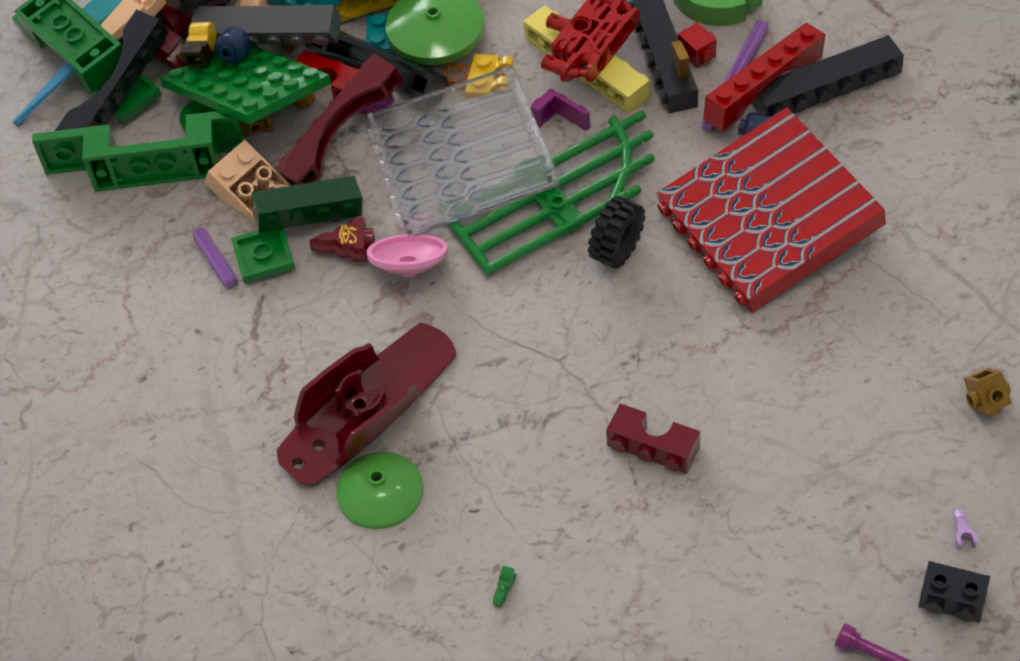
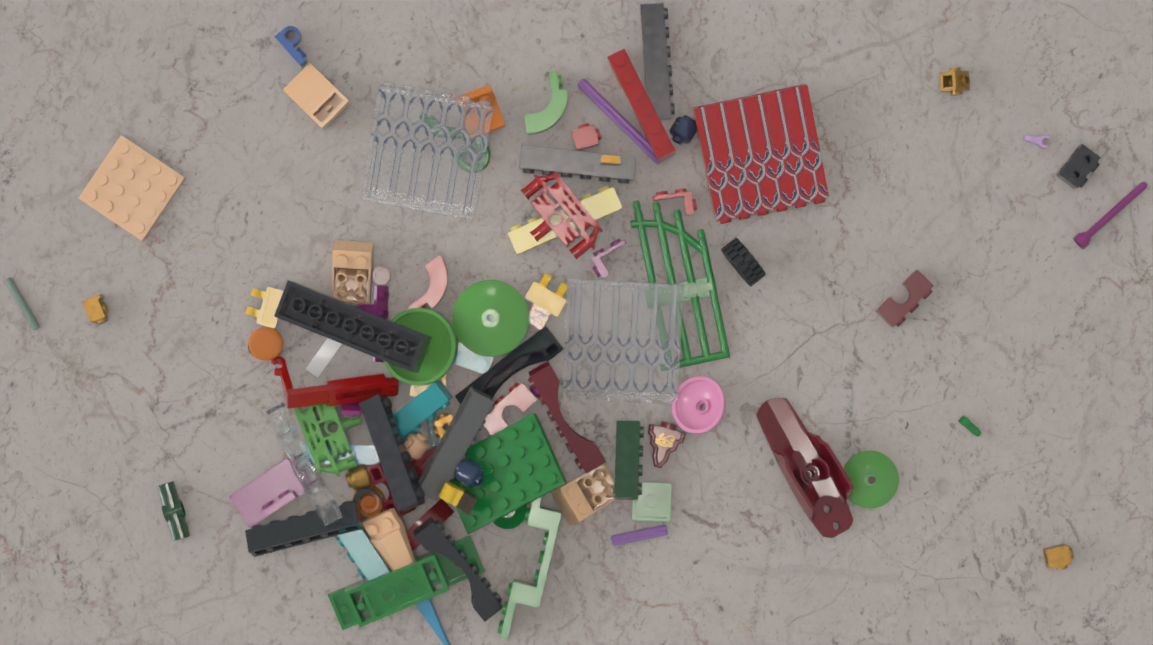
camera: 75 degrees left, 35 degrees up
none -> bracket [653,188,697,216]

